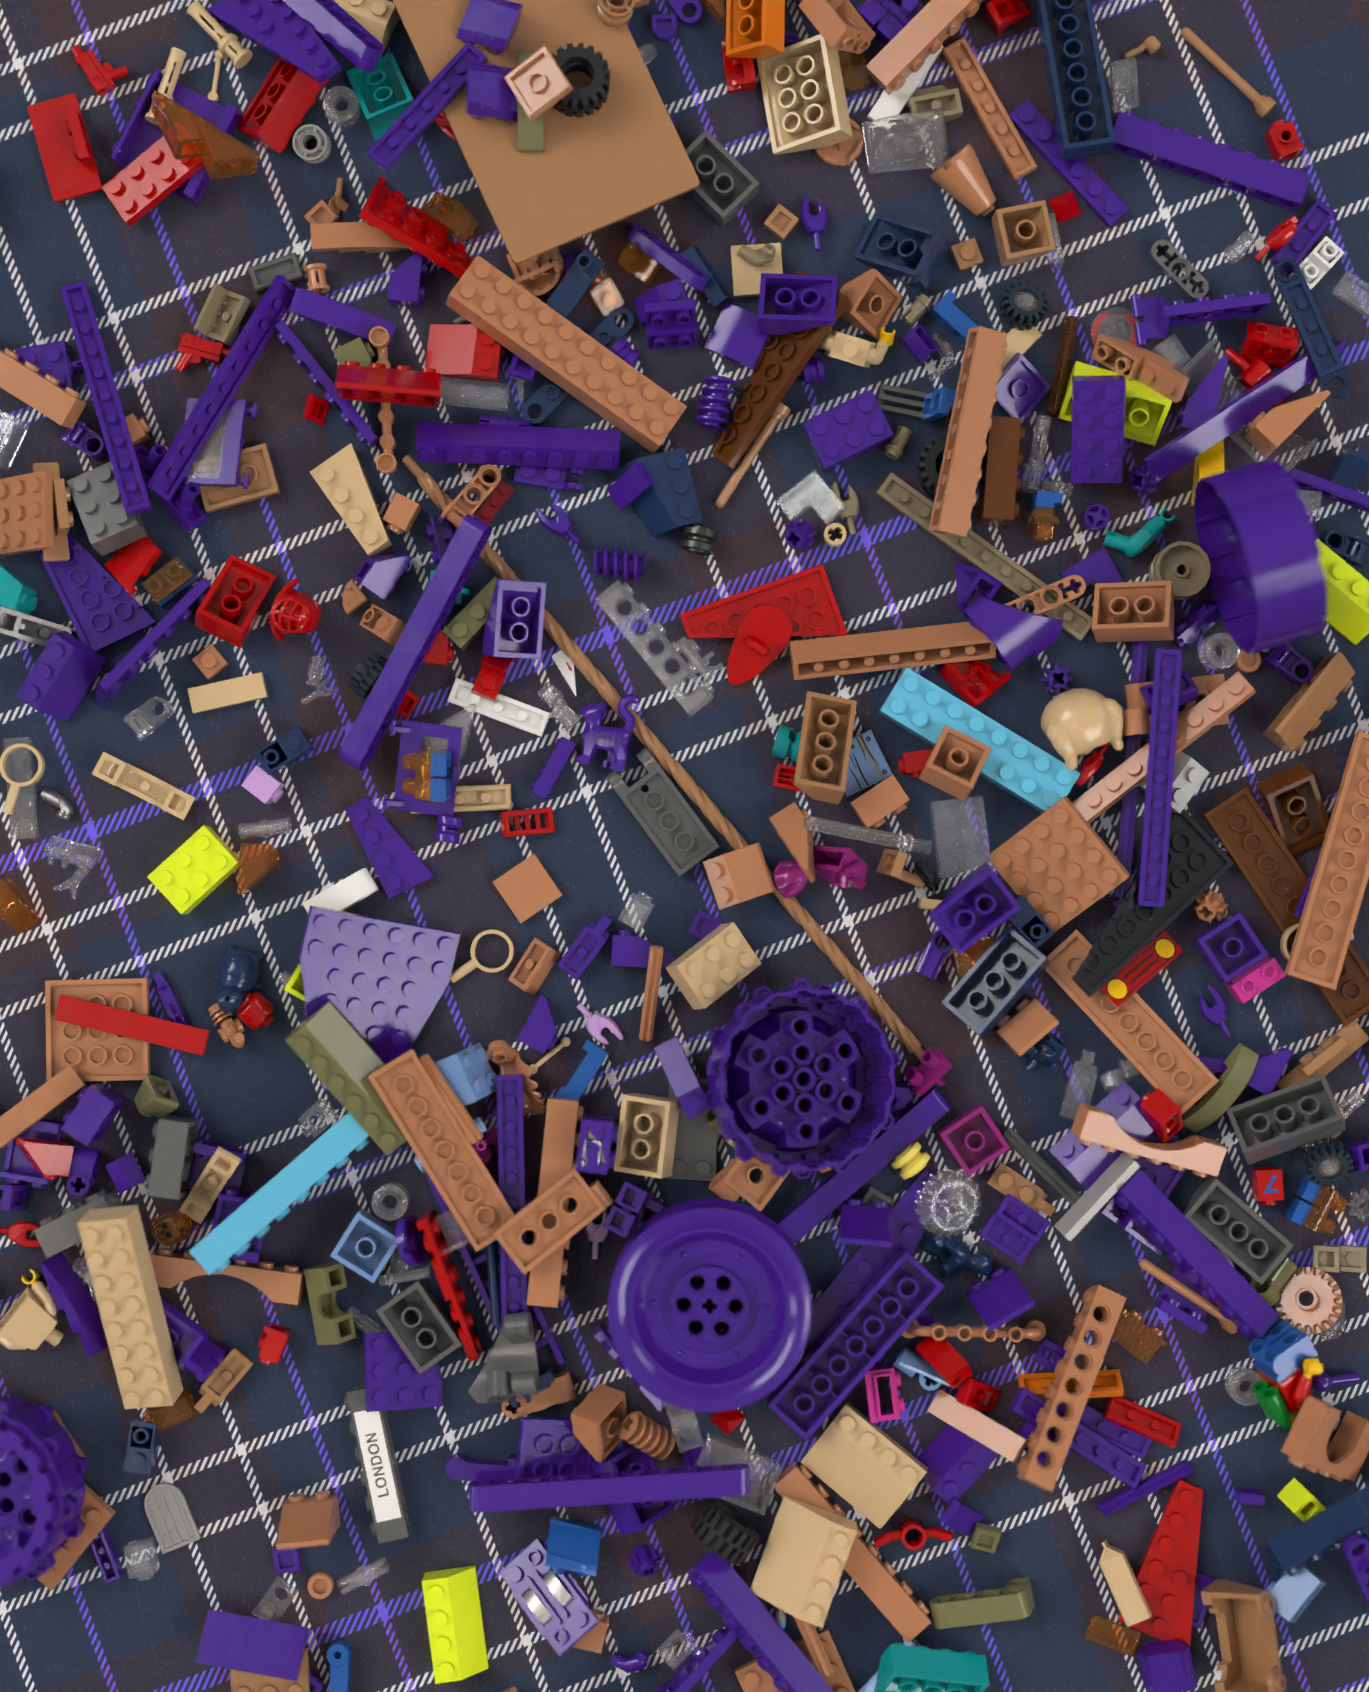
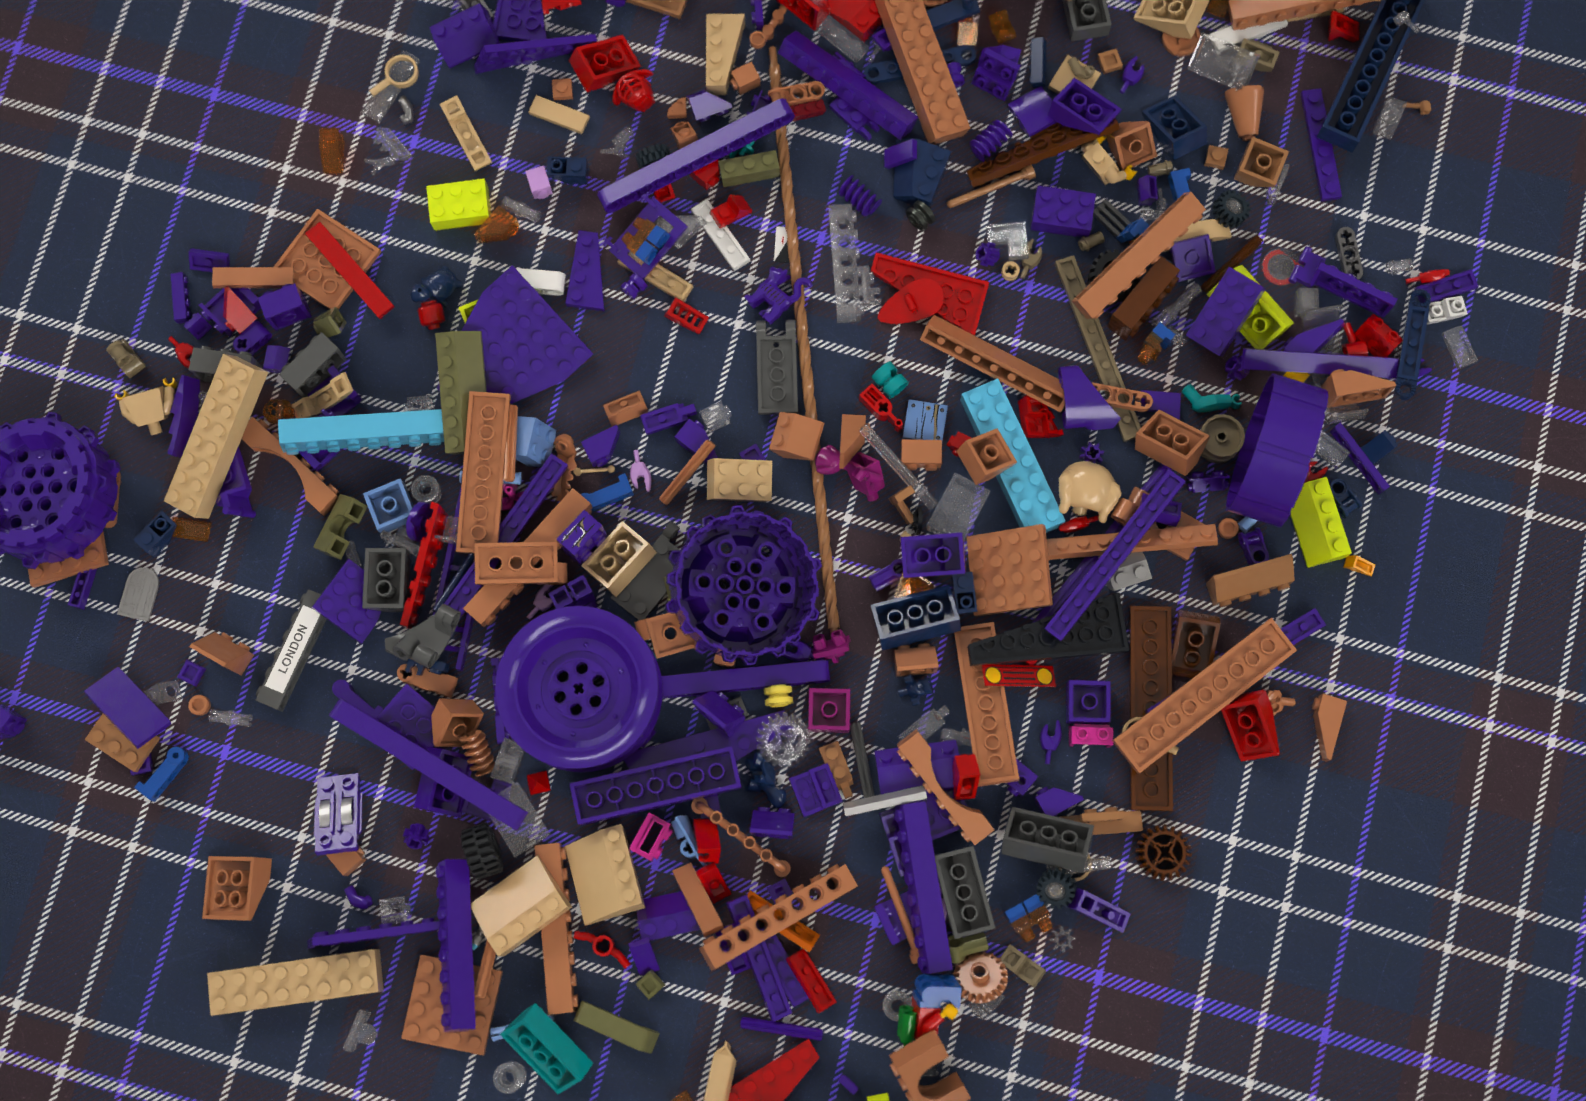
camera: 40 degrees right, 10 degrees down
clear piece [123,697,174,741] -> none
clear brick [123,1537,160,1581] -> none
clear orange hips [141,555,200,608] -> none
dark purple piece [153,971,188,1025] -> none
medium nougat hinge [194,1346,255,1414] -> none
nougat piece [208,1003,245,1048] -> none
red brick [257,1322,292,1365] -> none
neon yellow slope [422,1566,489,1684] -> none
tan piece [450,929,514,983] -> none
dark purple slope [482,579,546,659] -> none
nougat tile [493,854,563,924] -> none
dark purple piece [530,737,577,800] -> none
dark purple hand [535,504,582,545] -> none
clear connector [538,682,583,732] -> none
blue slope [545,1516,601,1577] -> none
dark purple beam [627,224,709,290] -> none
slope [654,1036,711,1120] -> none
medium nougat slope [793,691,857,804] -> none
dark purple wheel [801,356,825,385] -> none
nougat tile [942,37,1037,182] -> none
dark purple slope [955,562,1002,611] -> none
red slope [1049,191,1081,224] -> none
dark purple wheel [1082,504,1110,532] -> none
nougat slope [1091,334,1190,403] -> none
dark purple brick [1112,112,1311,211] -> none
clear orange bracket [1112,1308,1167,1365] -> none
medium nougat piece [1181,27,1277,119] -> none
olive slope [1182,1043,1259,1132] -> none
nougat gear [1193,890,1228,923] -> none
clear wheel [1198,633,1239,670] -> none
red brick [1251,1167,1284,1205] -> none
red brick [1264,119,1304,162] -> none
dark purple bar [1311,1371,1359,1392] -> none

